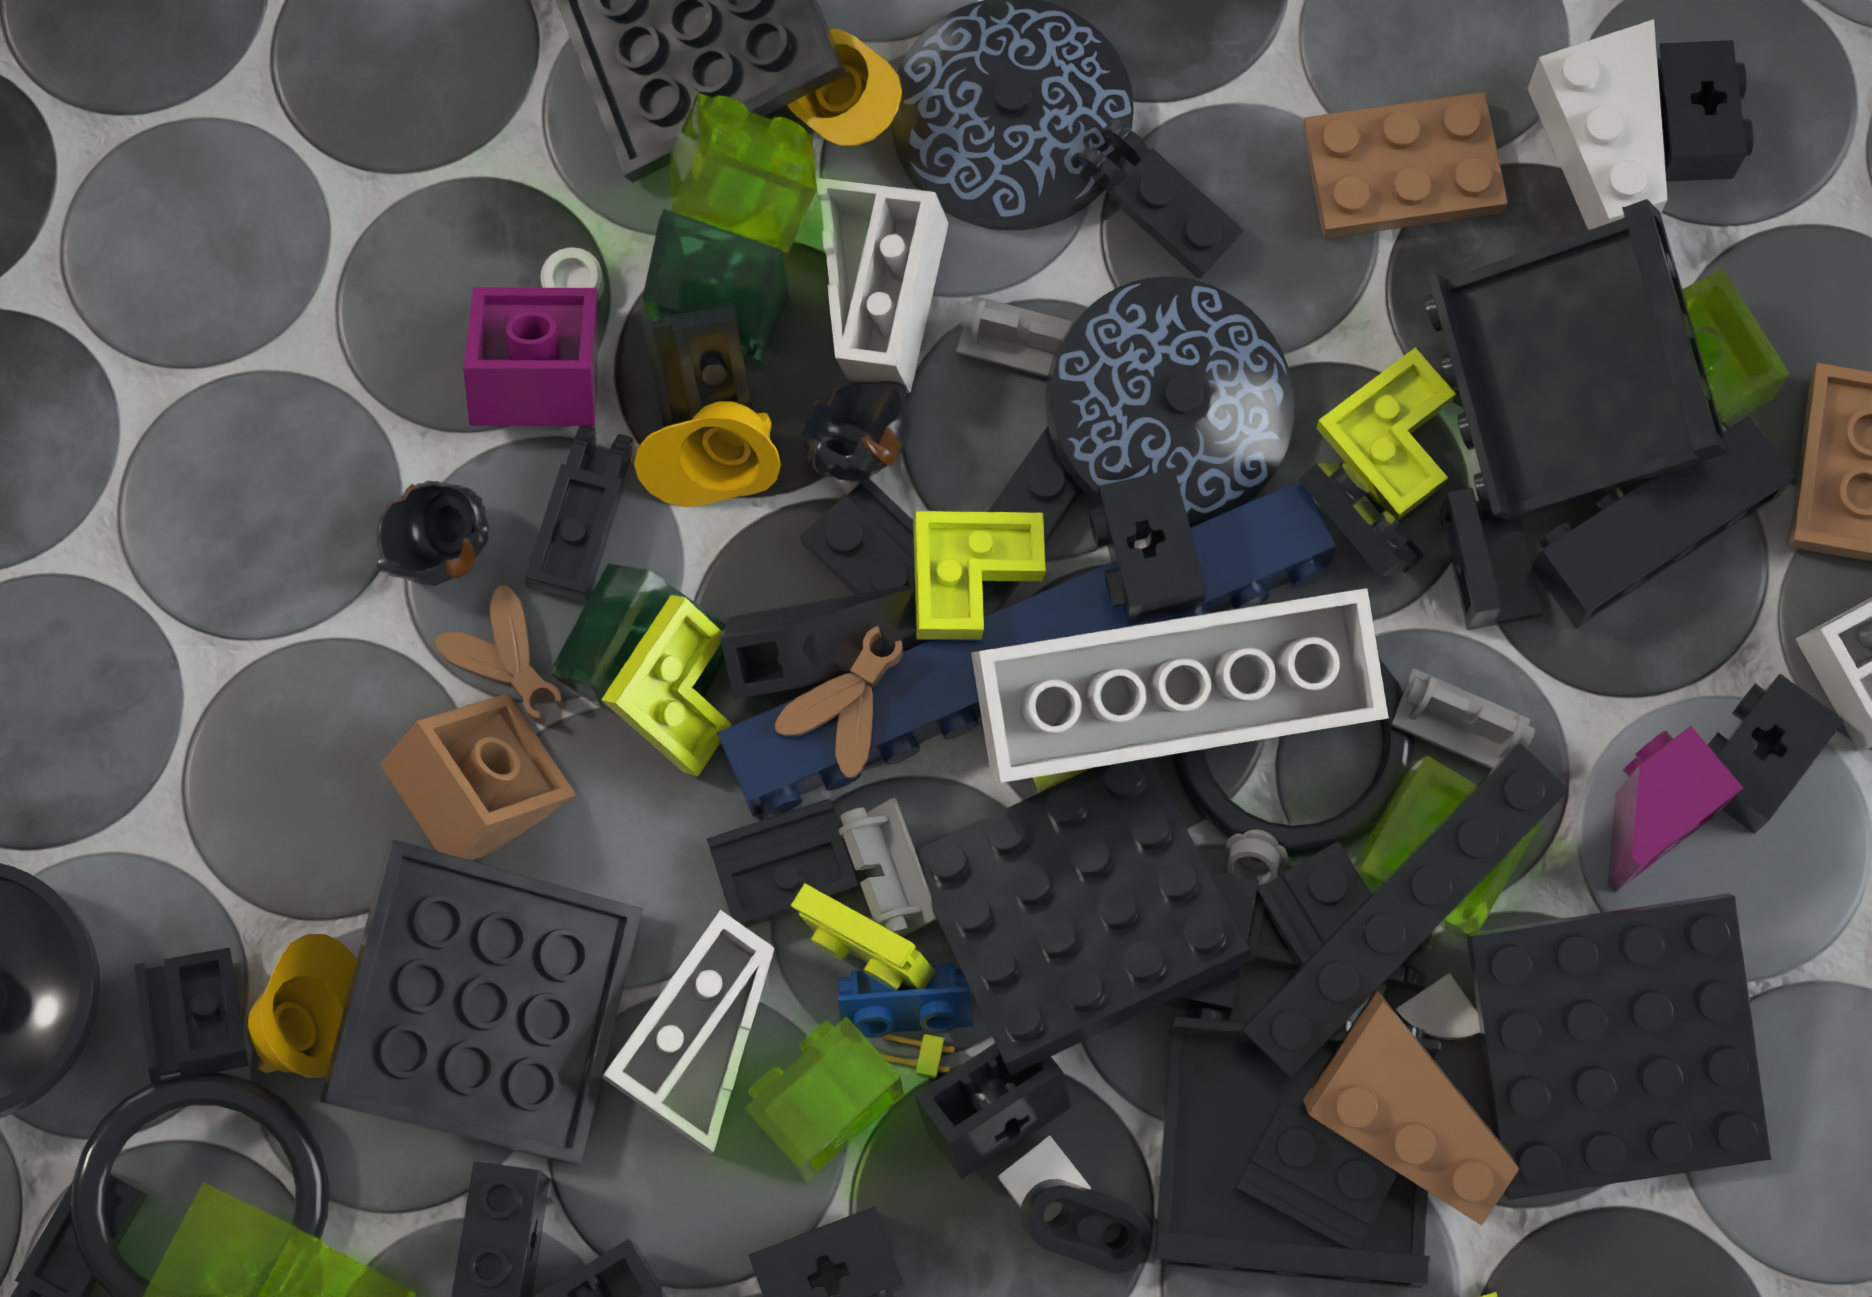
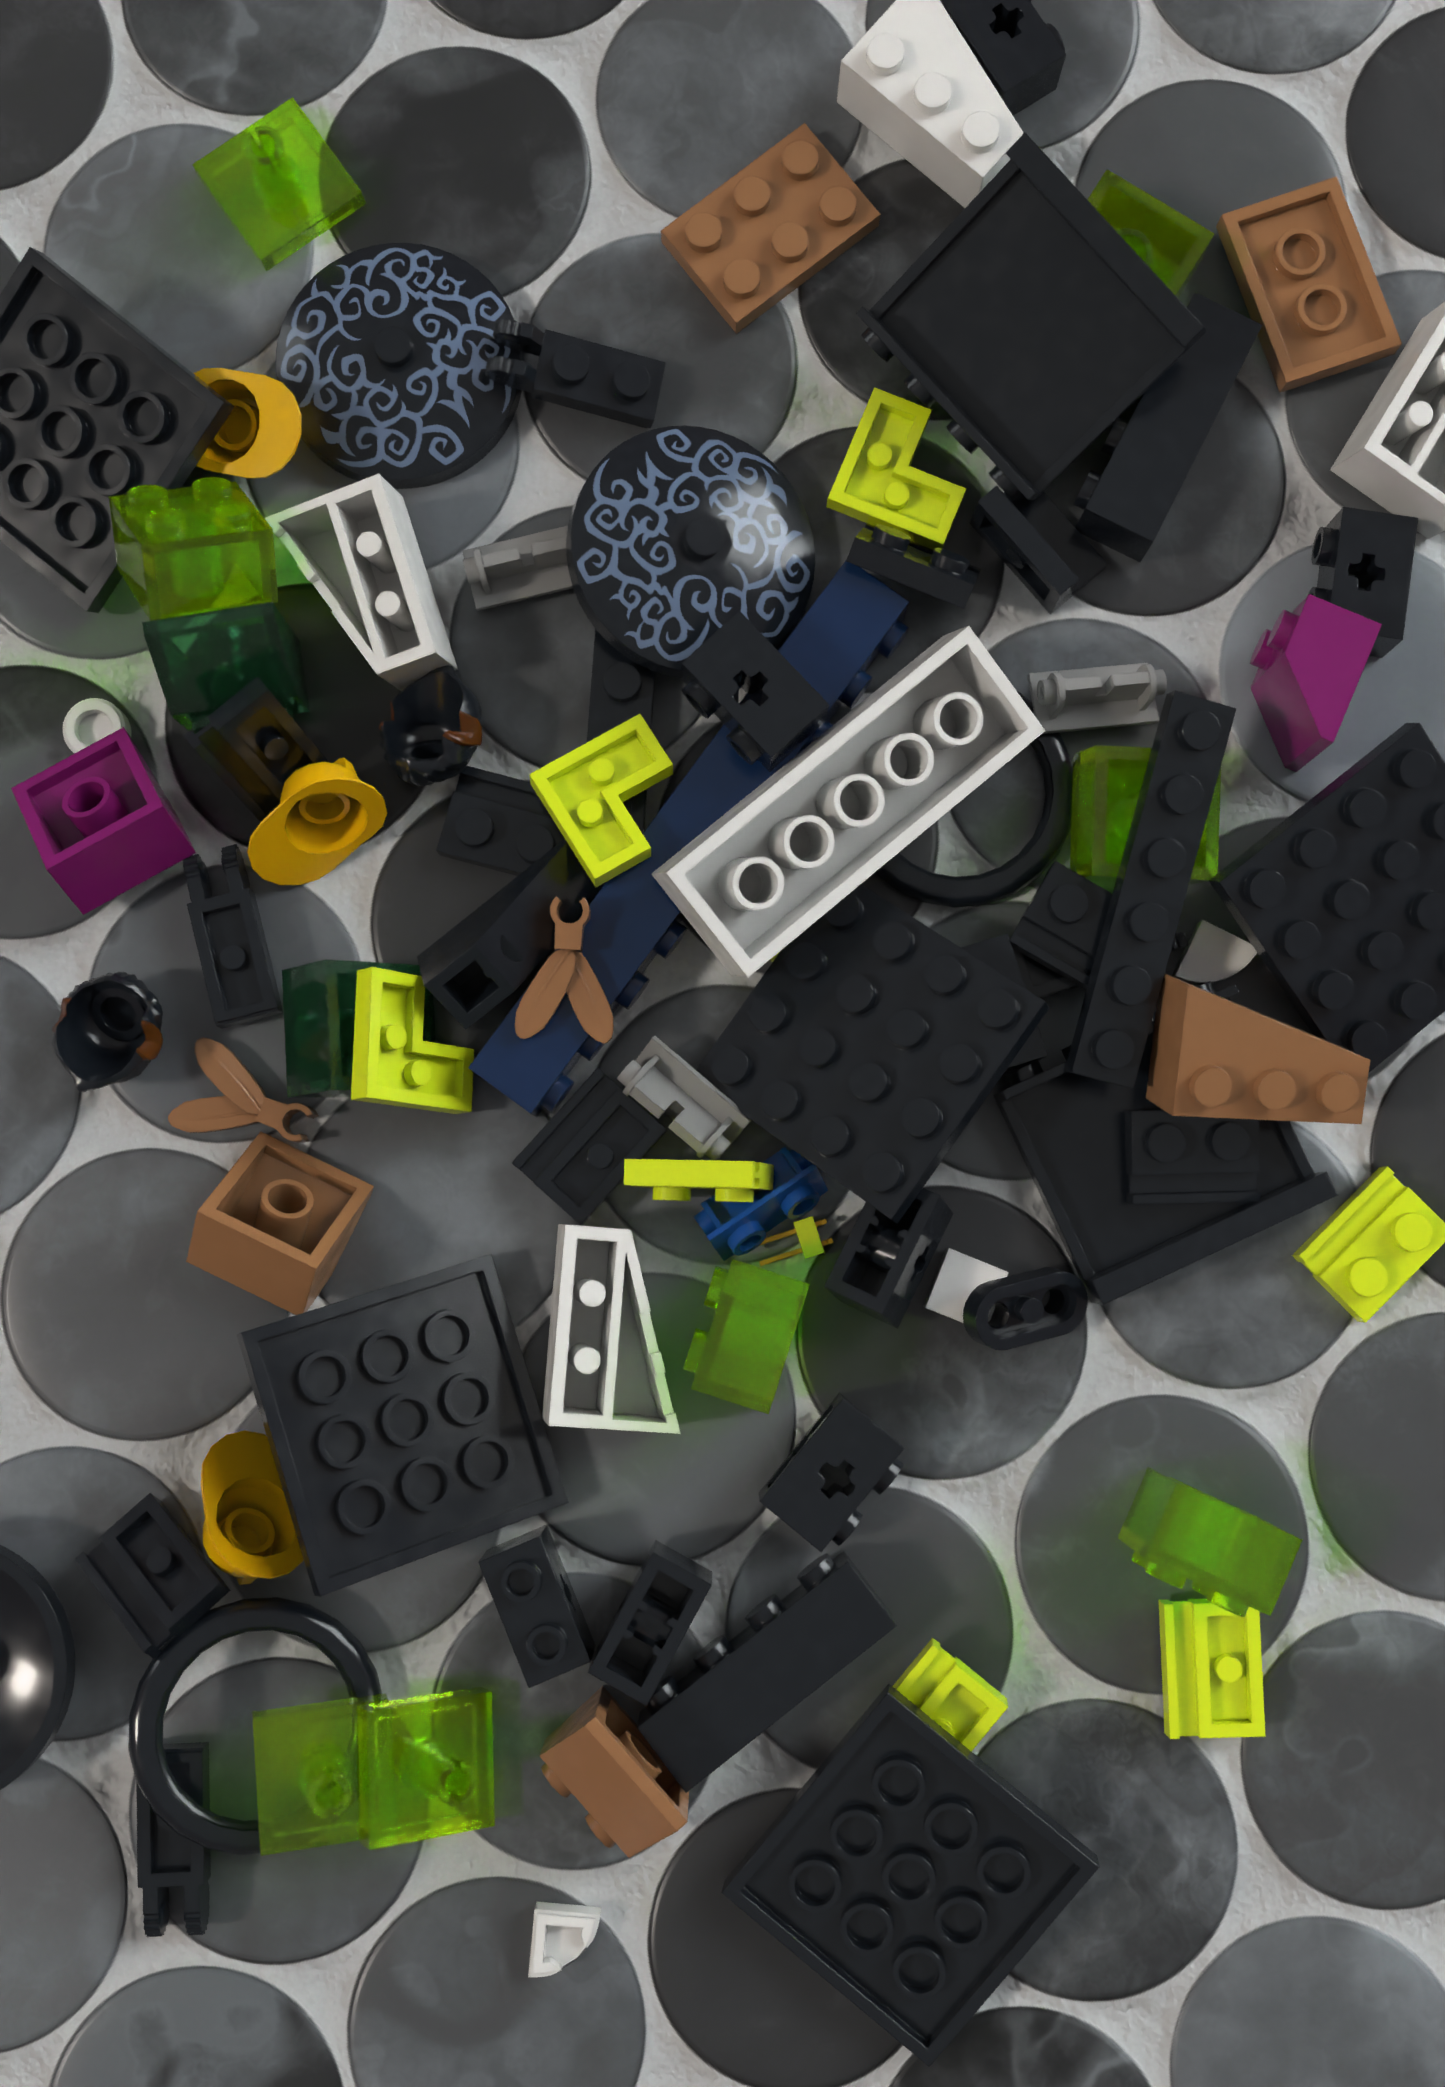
camera: 35 degrees left, 10 degrees up
light grey plate [1225,830,1288,887] -> none

